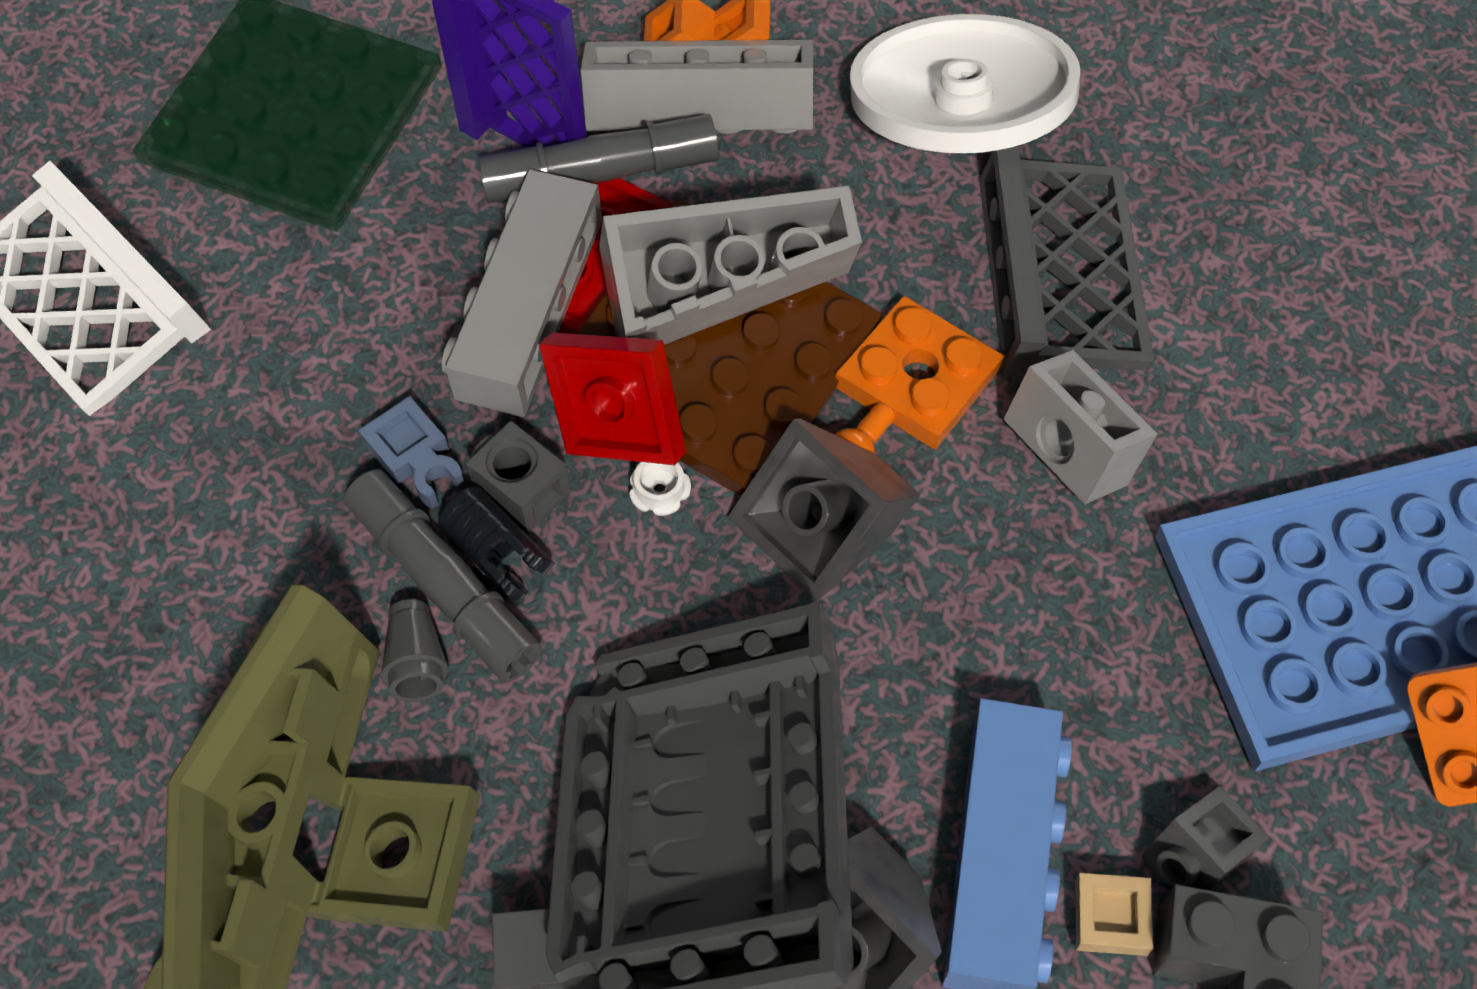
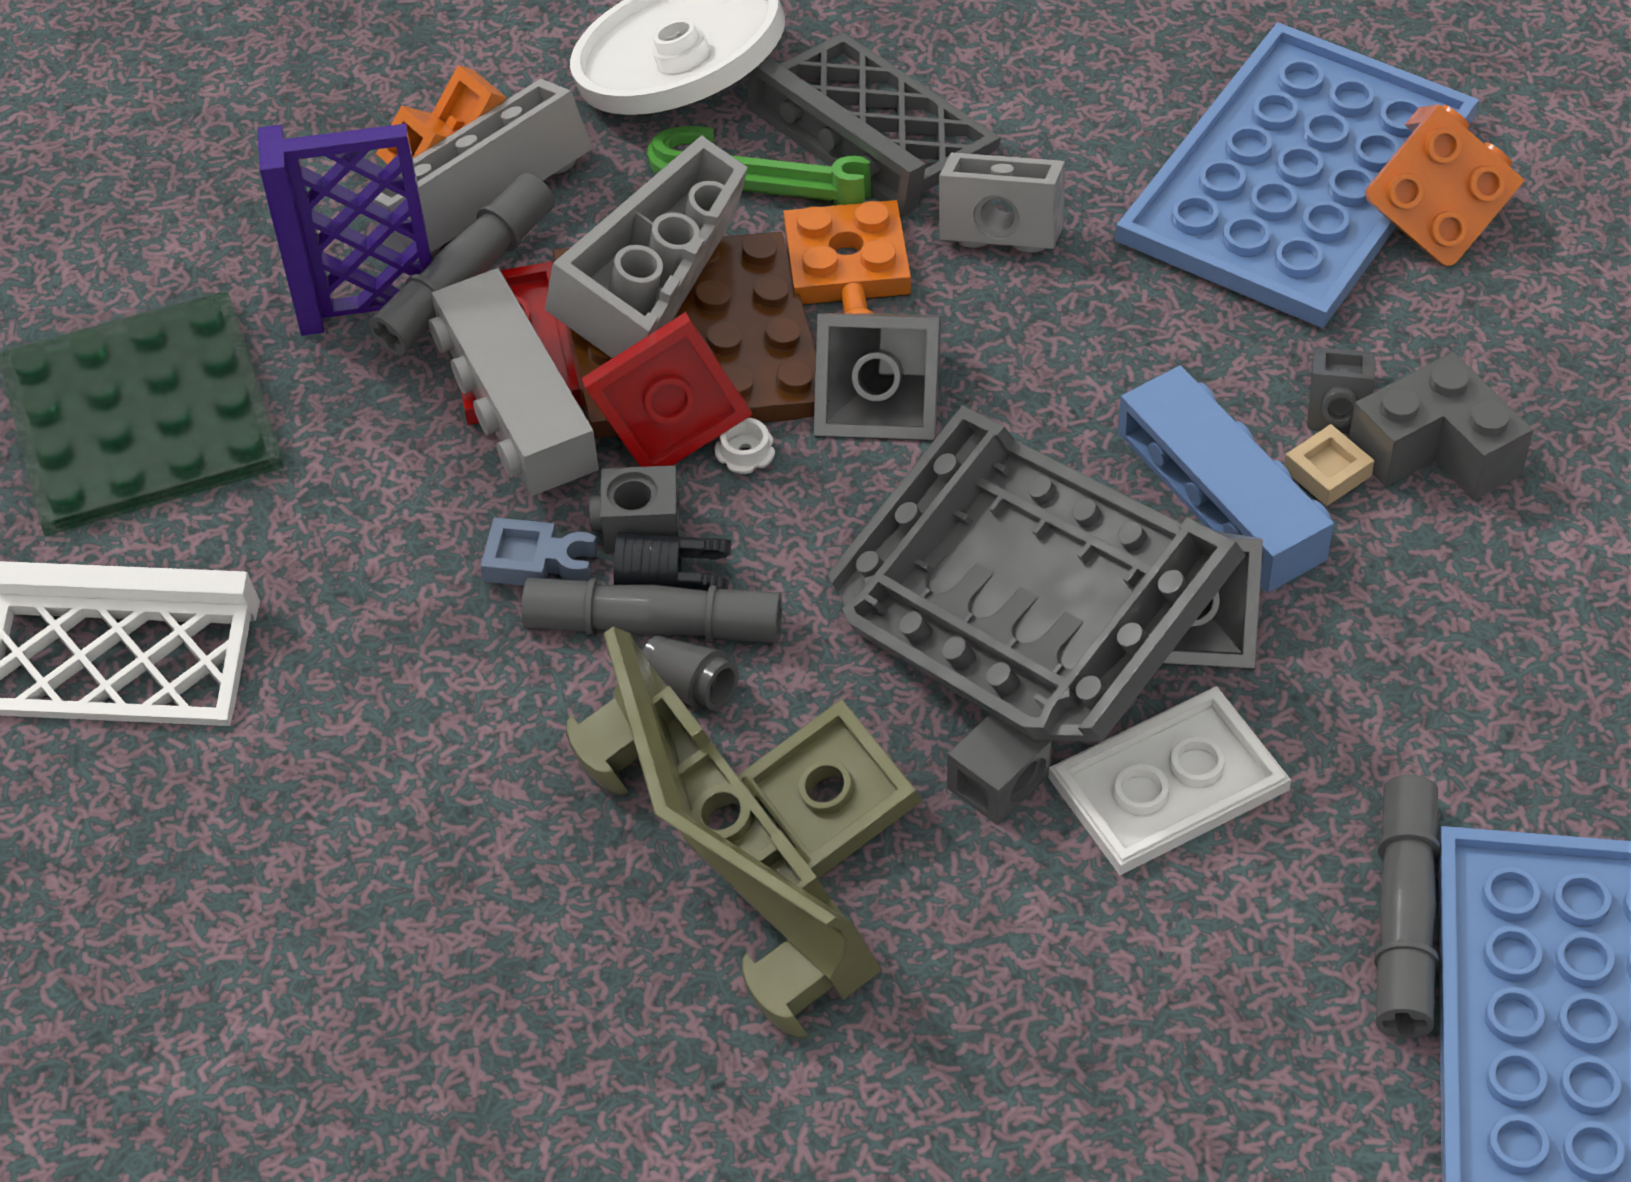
camera: 40 degrees left, 10 degrees down
none -> bright green piece [647,126,871,206]

